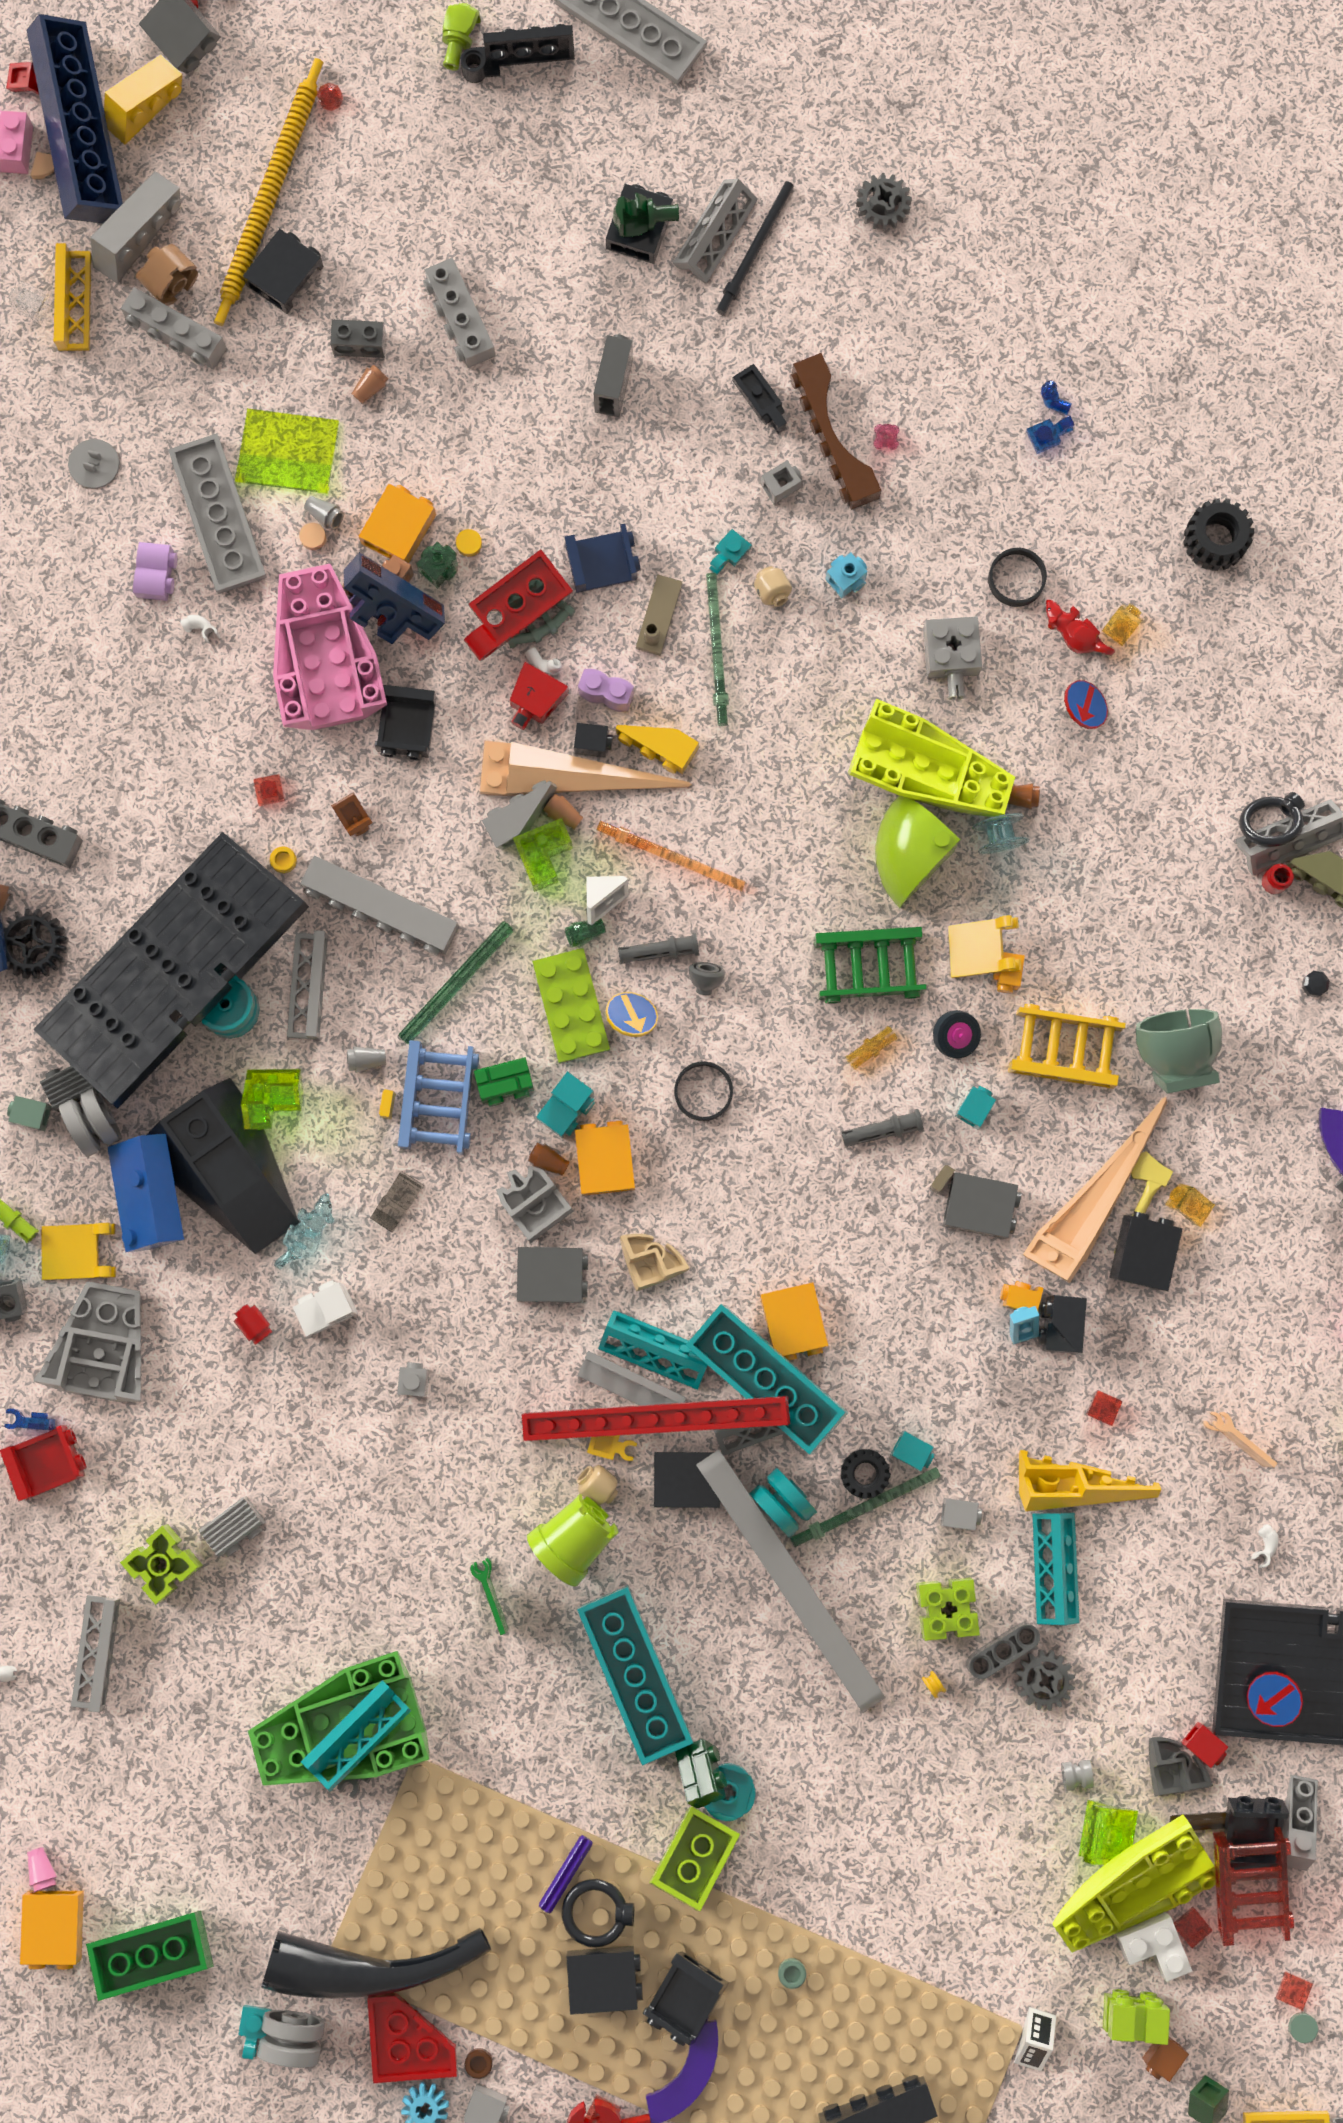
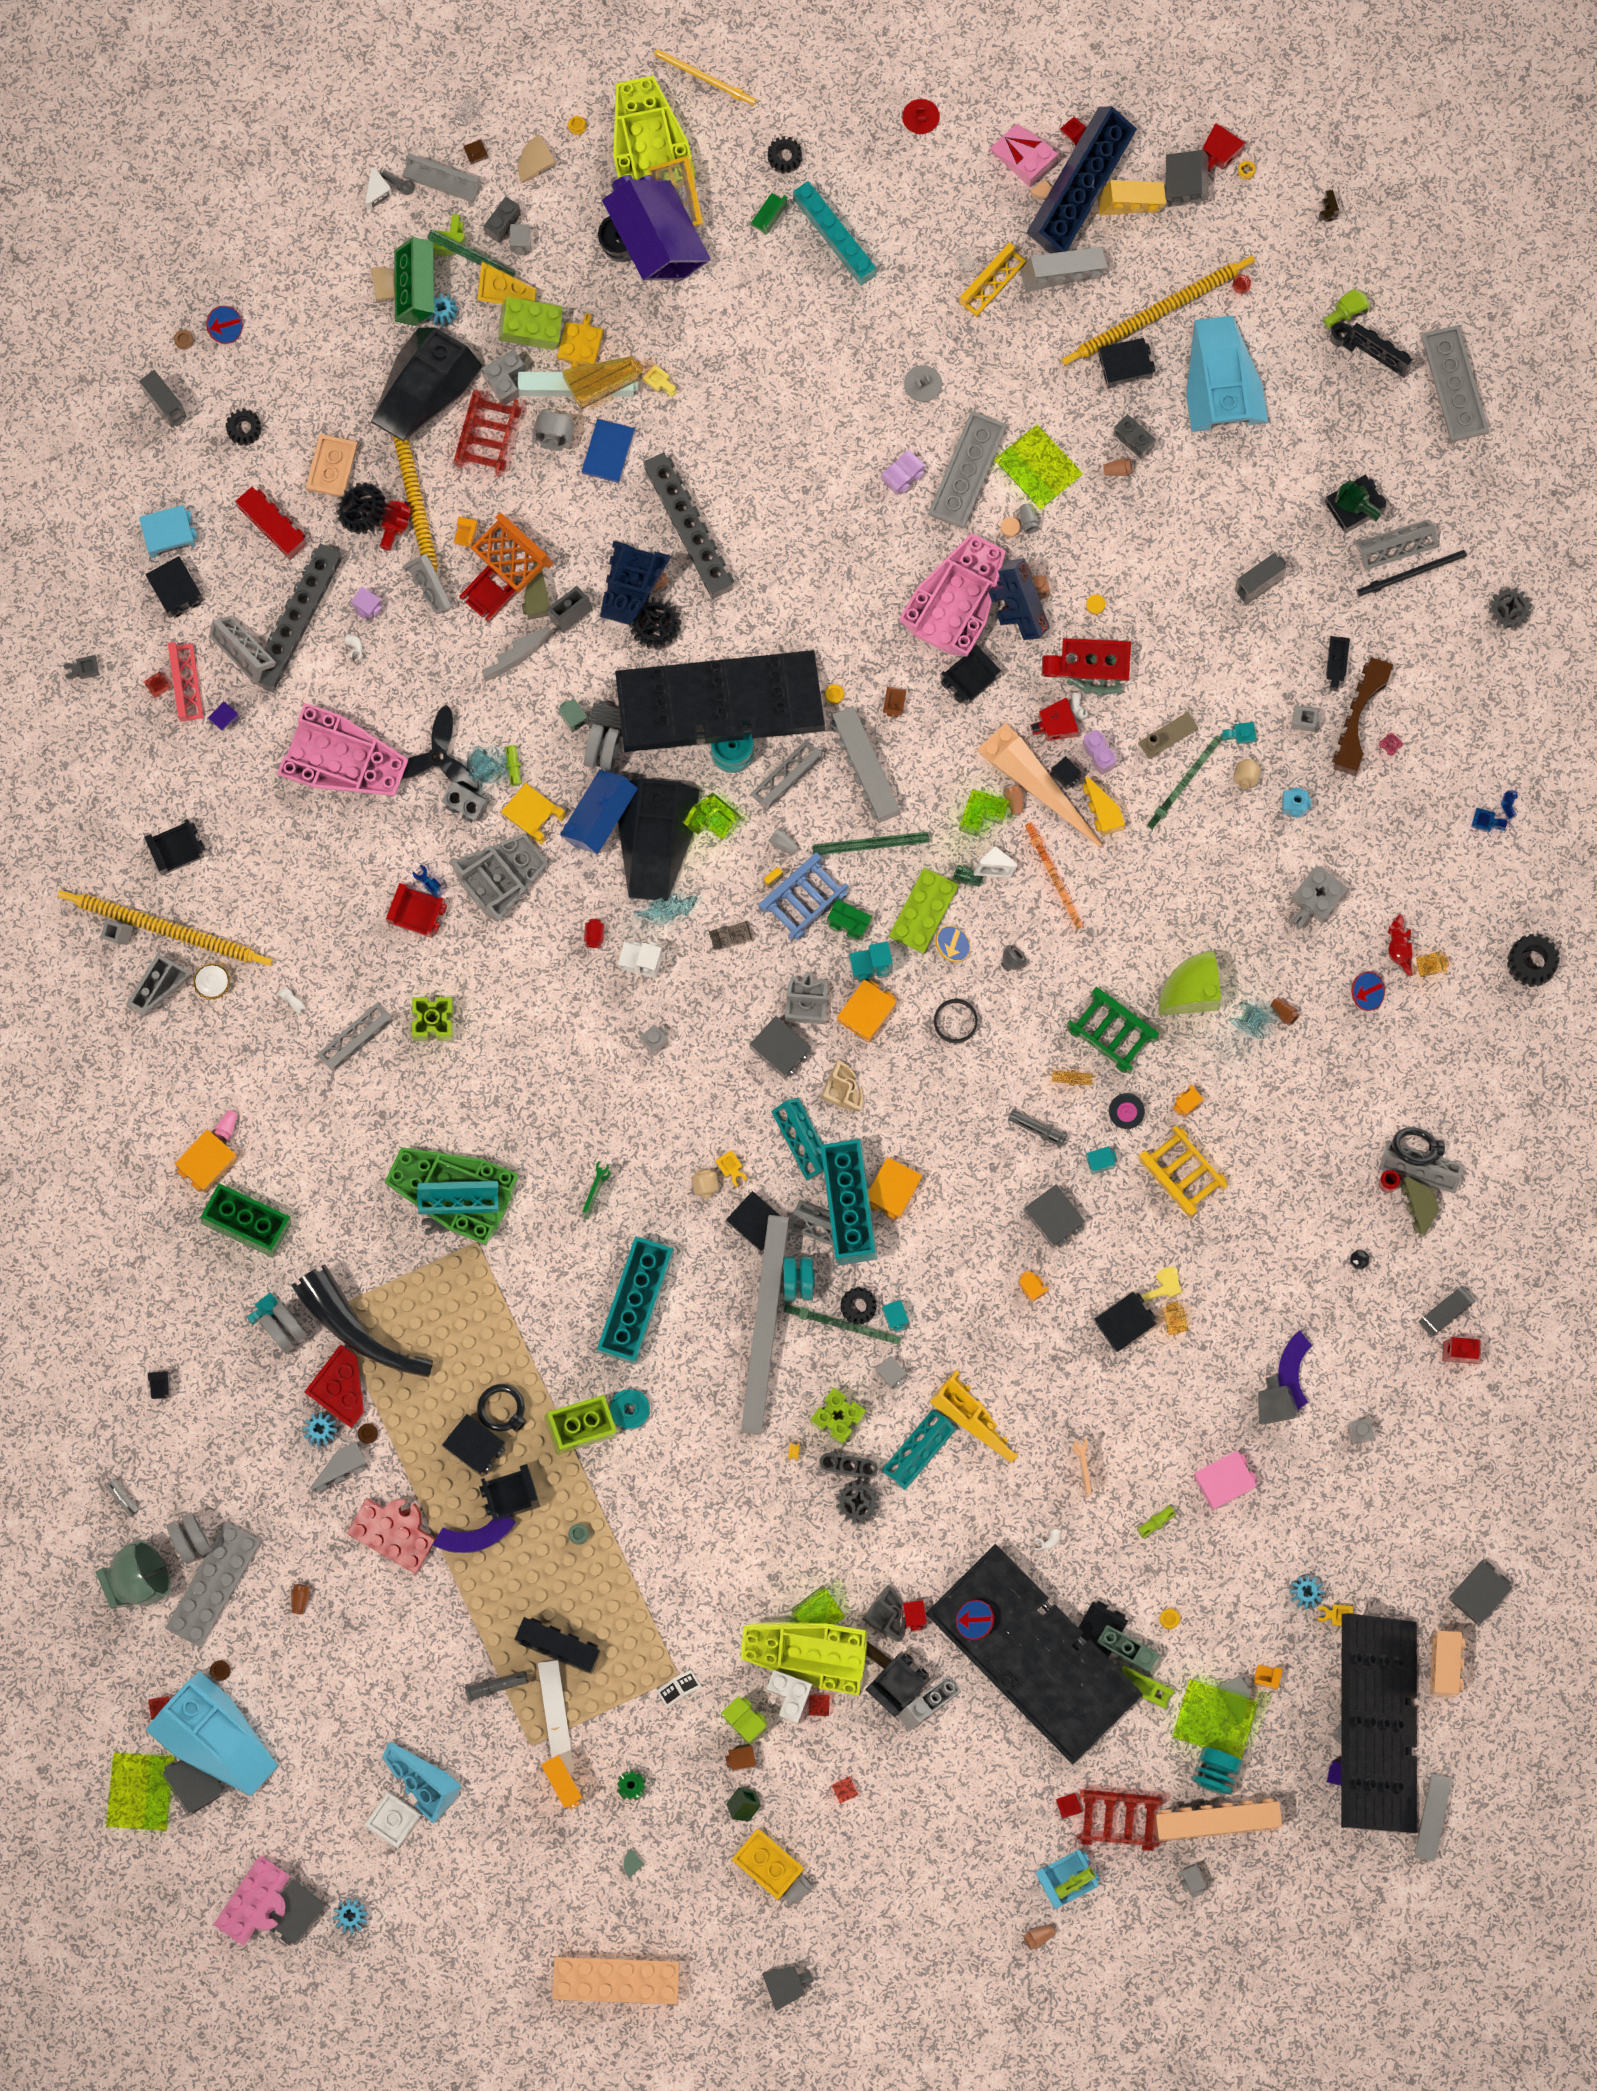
camera: 45 degrees right, 5 degrees down
light grey brick [121,287,227,370] -> none
medium nougat brick [136,244,198,306] -> none
white arm [180,615,220,644] -> none
light grey brick [199,1496,266,1557] -> none
clear red plate [253,774,285,806] -> none
light orange brick [359,484,436,563] -> none
clear green brick [416,541,458,589] -> none
light grey brick [423,257,496,368] -> none
light grey slope [482,780,557,850] -> none
red plate [521,1396,790,1441] -> none
lime piece [527,1494,618,1587] -> none
dark orange cone [528,1142,569,1176] -> none
dark purple axle [539,1835,593,1914] -> none
dark blue panel [564,523,641,593] -> none
light grey fence [577,1351,686,1405] -> none
dark grey pin [618,932,700,964] -> none
brick [675,1739,727,1808] -> none
neon yellow wedge [848,699,1015,817] -> none
dark tan tile [930,1165,955,1194] -> none
yellow flag [948,915,1021,978] -> none
black tyre [988,548,1047,607] -> none
medium azure plate [1010,1306,1039,1345] -> none
light nougat plate [1023,1097,1167,1283] -> none
black slope [1038,1295,1087,1354] -> none
light grey wheel [1061,1760,1094,1791] -> none
clear red plate [1086,1390,1123,1426] -> none
sand green plate [1136,1009,1222,1094] -> none
clear red fence [1213,1827,1294,1946] -> none
sand green tile [1288,2012,1318,2043] -> none
none -> medium azure wedge [1186,315,1268,432]

